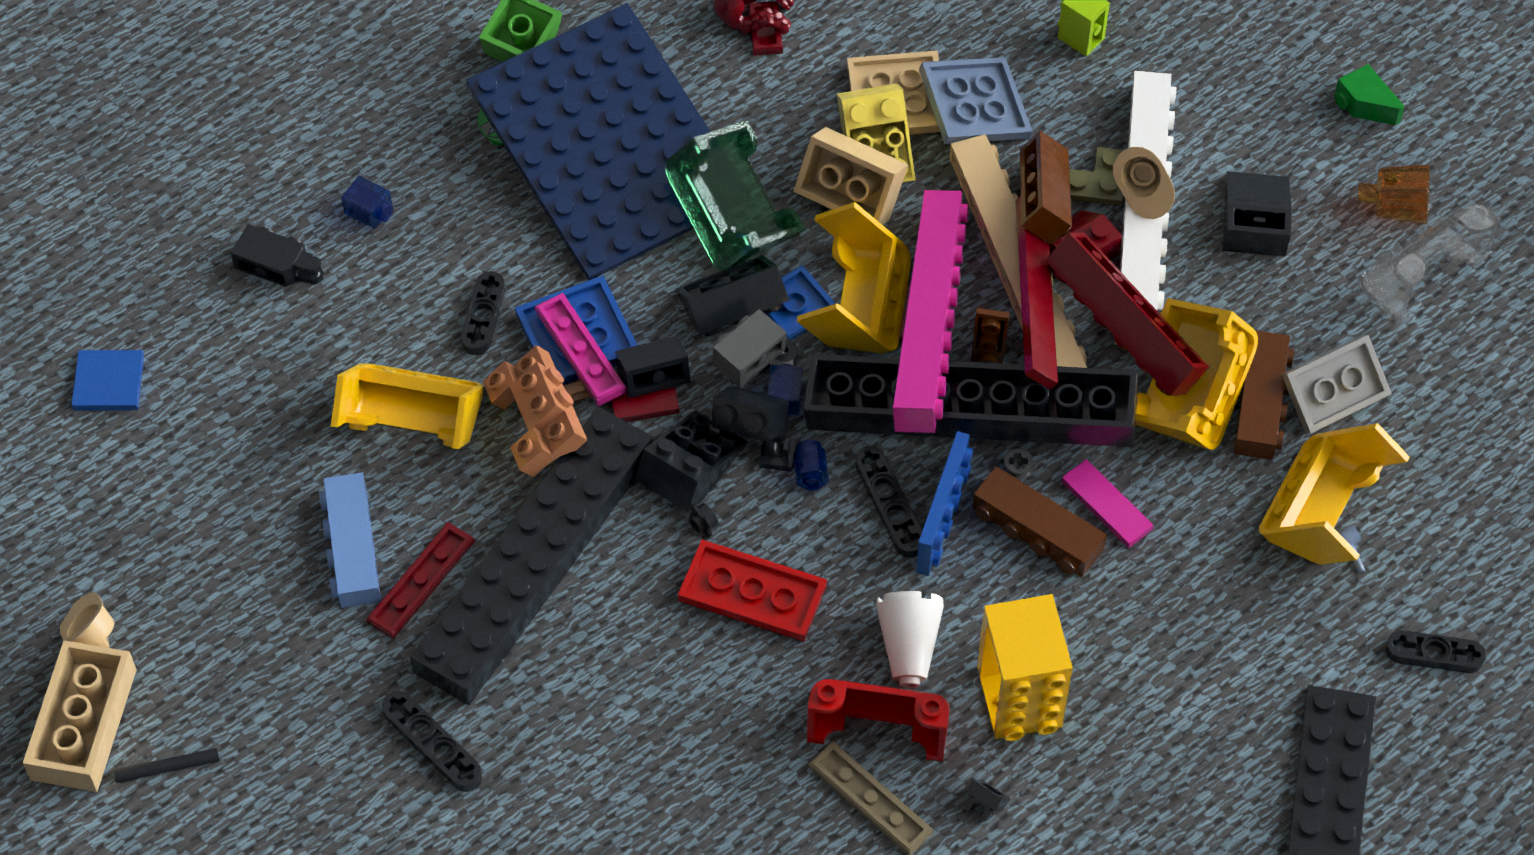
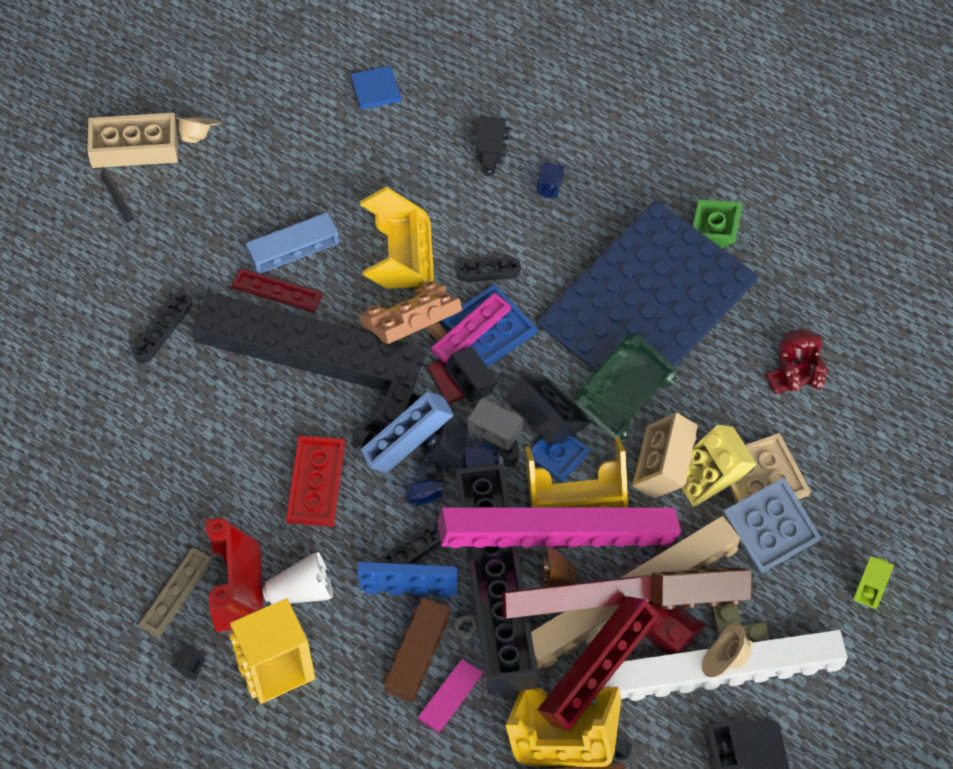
camera: 75 degrees right, 0 degrees up
none -> medium blue brick [361,392,454,473]

